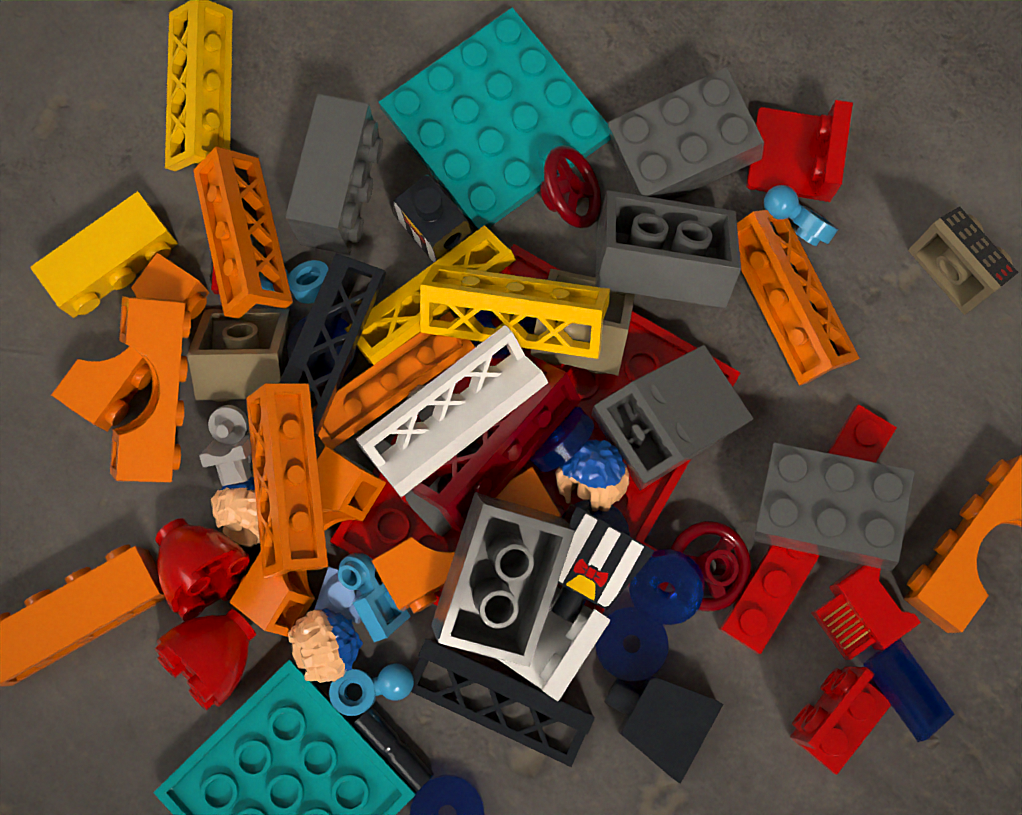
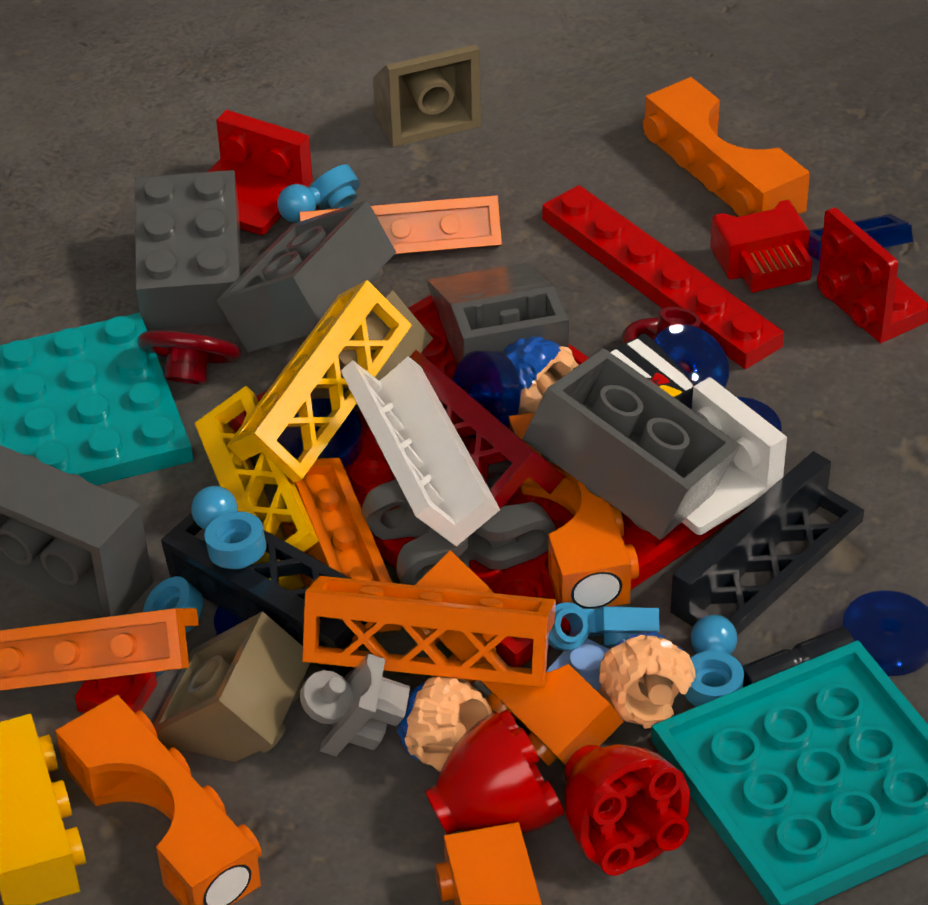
camera: 75 degrees left, 35 degrees down
orange arch [110,296,191,482] -> none
black torso [393,174,472,263] -> none
black torso [604,676,724,784] -> none
dark grey brick [754,443,915,571] -> none
none -> dark azure plate [191,486,266,569]

